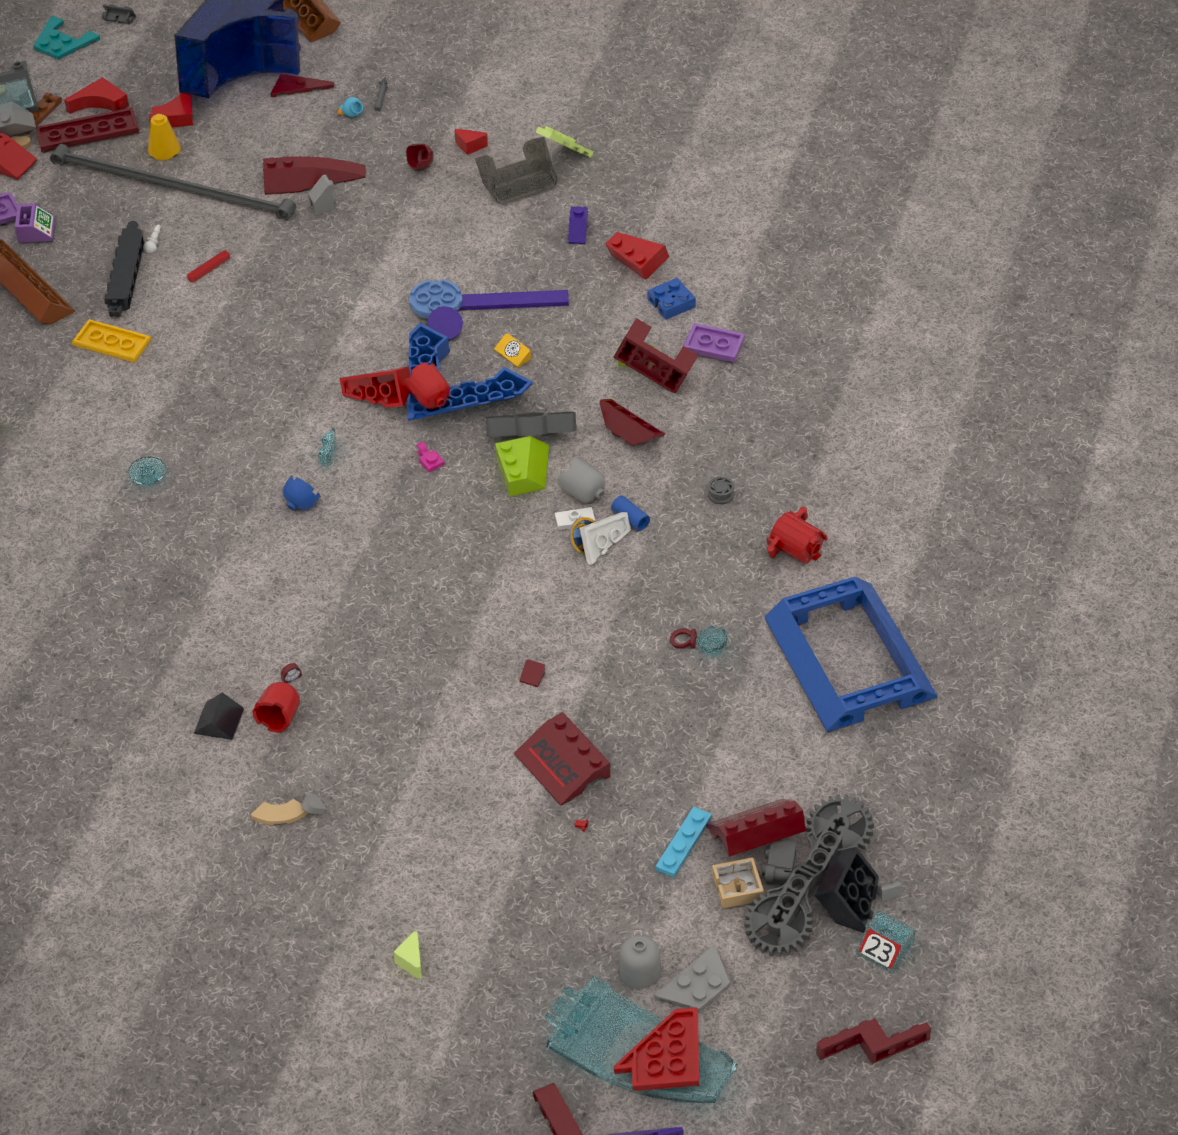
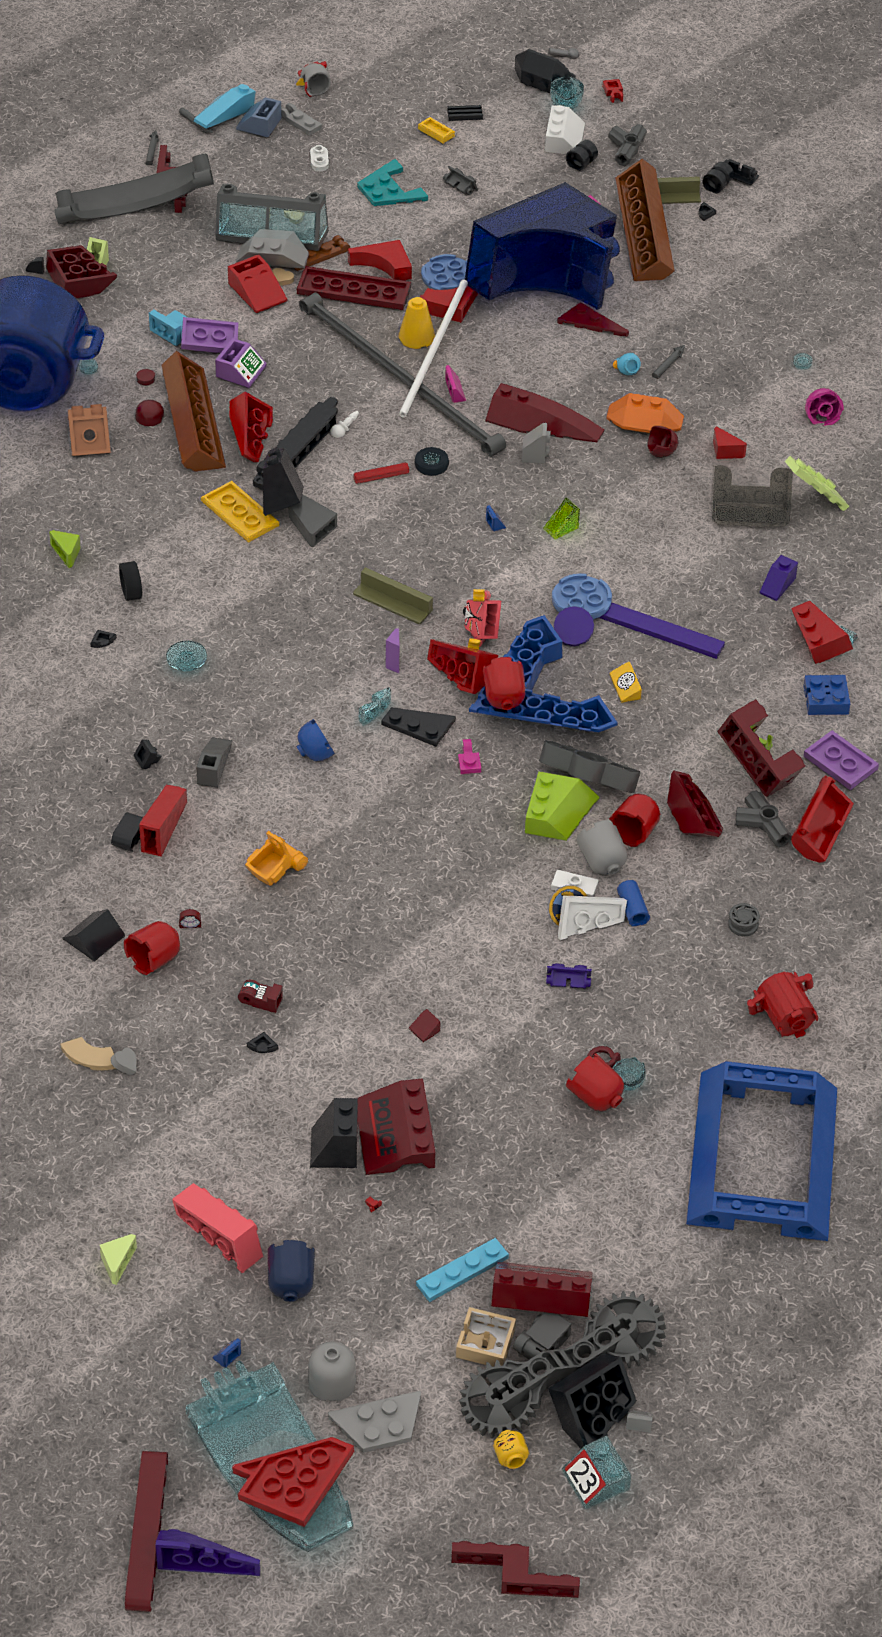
camera: 25 degrees right, 0 degrees up
none -> black tile [90,630,117,648]
none -> black beam [111,812,143,852]
none -> black tyre [119,561,143,601]
none -> black tile [133,739,162,769]
none -> red slope [139,784,187,857]
none -> coral wedge [172,1183,263,1273]
none -> dark grey slope [196,737,233,788]
none -> blue slope [212,1338,241,1368]
none -> red wedge [229,391,273,462]
none -> dark red leg [238,979,283,1013]
none -> light orange piece [245,831,308,886]
none -> black tile [246,1032,278,1053]
none -> black slope [263,447,304,516]
none -> dark blue cylinder [268,1240,315,1302]
none -> dark grey slope [288,494,337,547]
none -> black slope [310,1098,358,1168]
none -> olive panel [353,567,433,624]
none -> black wing [381,707,456,747]
none -> medium lavender slope [386,628,400,673]
none -> white piece [399,280,468,417]
none -> black bush [415,447,449,476]
none -> medium blue tile [421,254,475,290]
none -> dark pink slope [445,365,466,403]
none -> coral torso [463,589,501,650]
none -> blue slope [486,505,506,531]
none -> yellow head [493,1430,529,1469]
none -> clear neon green slope [543,497,580,540]
none -> dark purple hinge [546,963,592,989]
none -> red cylinder [566,1053,624,1112]
none -> orange wedge [607,393,684,433]
none -> red cylinder [609,794,661,847]
none -> dark grey piece [735,790,792,847]
none -> red container [791,775,854,863]
none -> clear light blue tile [793,353,812,370]
none -> dark pink cylinder [805,388,844,426]

